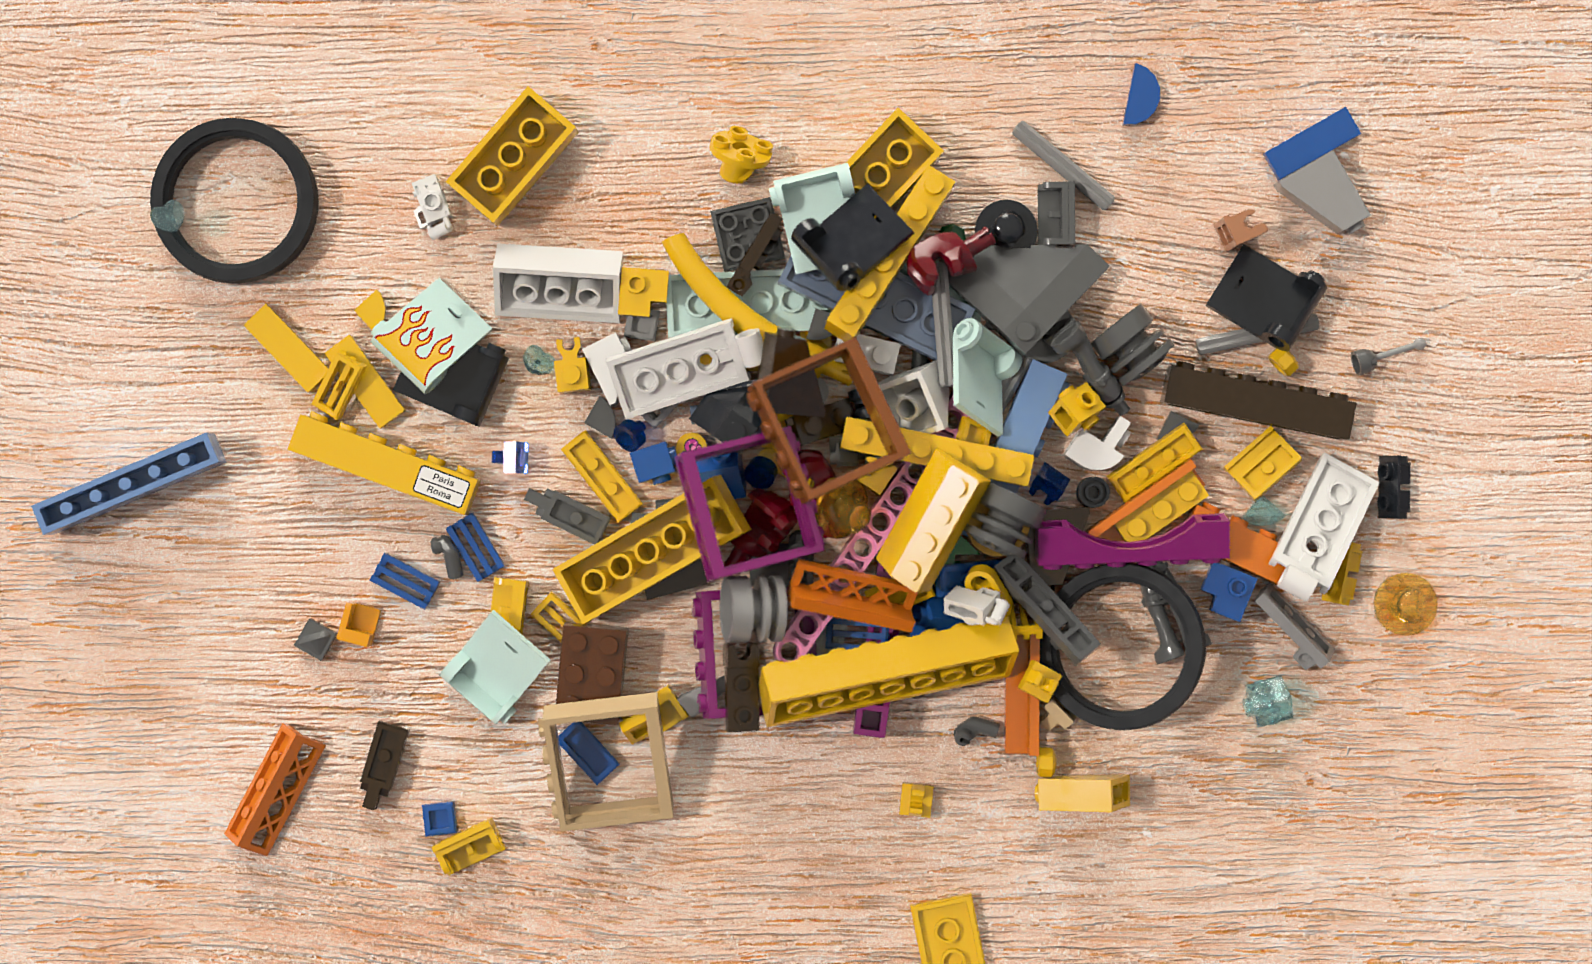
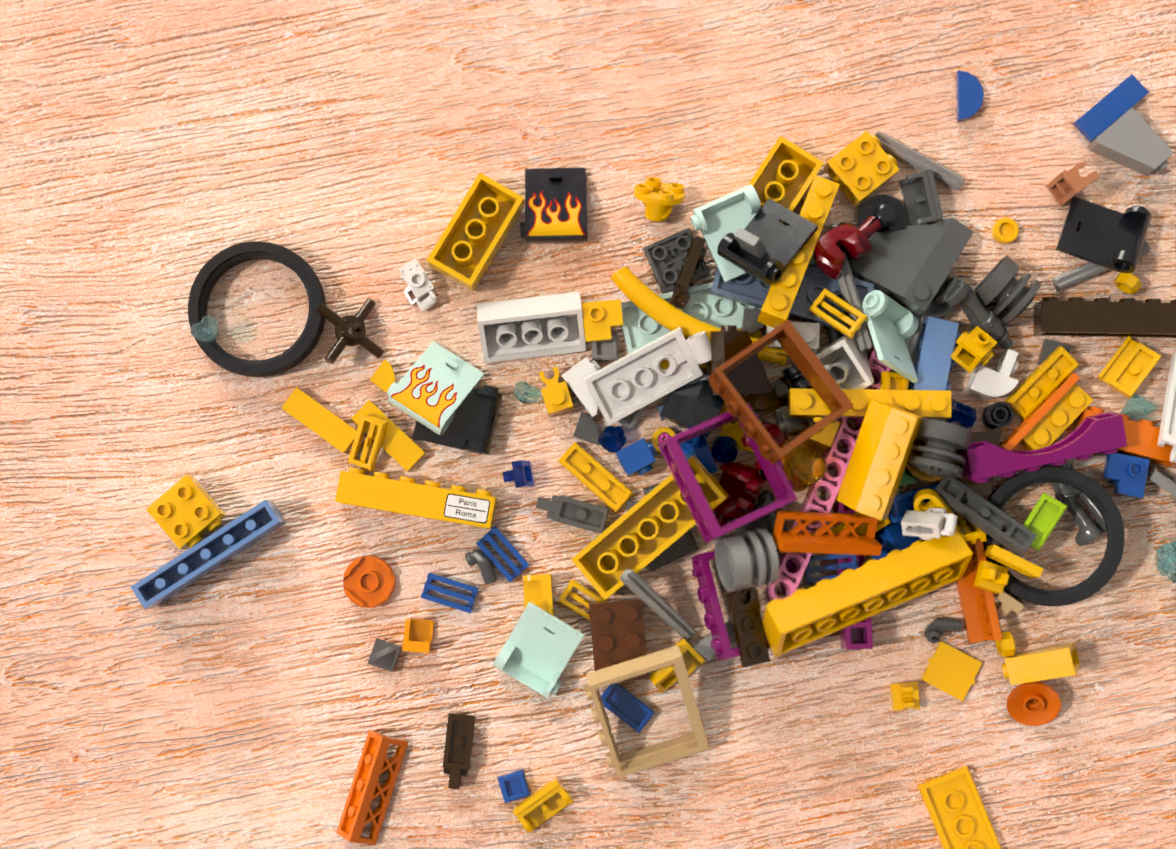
camera: 10 degrees left, 5 degrees down
none -> yellow brick [146,474,226,549]
none -> dark brown bar [316,299,384,364]
none -> orange tile [343,556,396,608]
none -> black door [520,168,587,243]
none -> light grey axle [620,569,696,640]
none -> light grey tile [734,228,766,259]
none -> yellow tile [809,288,868,339]
none -> yellow brick [823,131,900,207]
none -> yellow piece [921,641,982,701]
none -> yellow tile [984,545,1043,578]
none -> yellow tile [991,218,1019,245]
none -> orange dish [1006,682,1061,726]
none -> lime tile [1023,492,1067,552]

